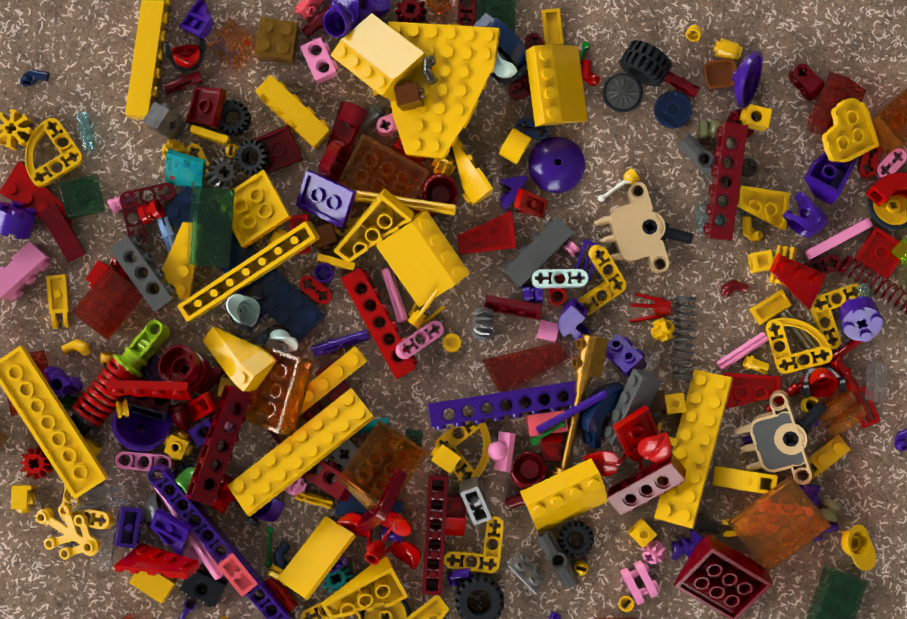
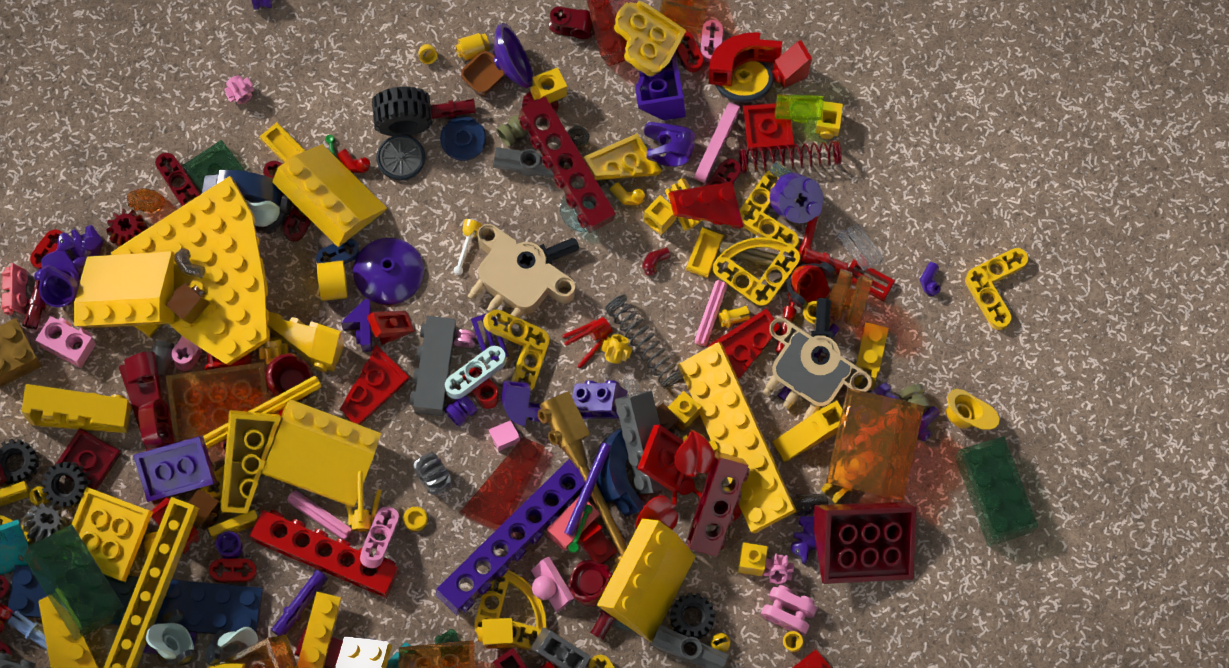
camera: 40 degrees left, 15 degrees down
dark red tile [484,295,543,320] -> none

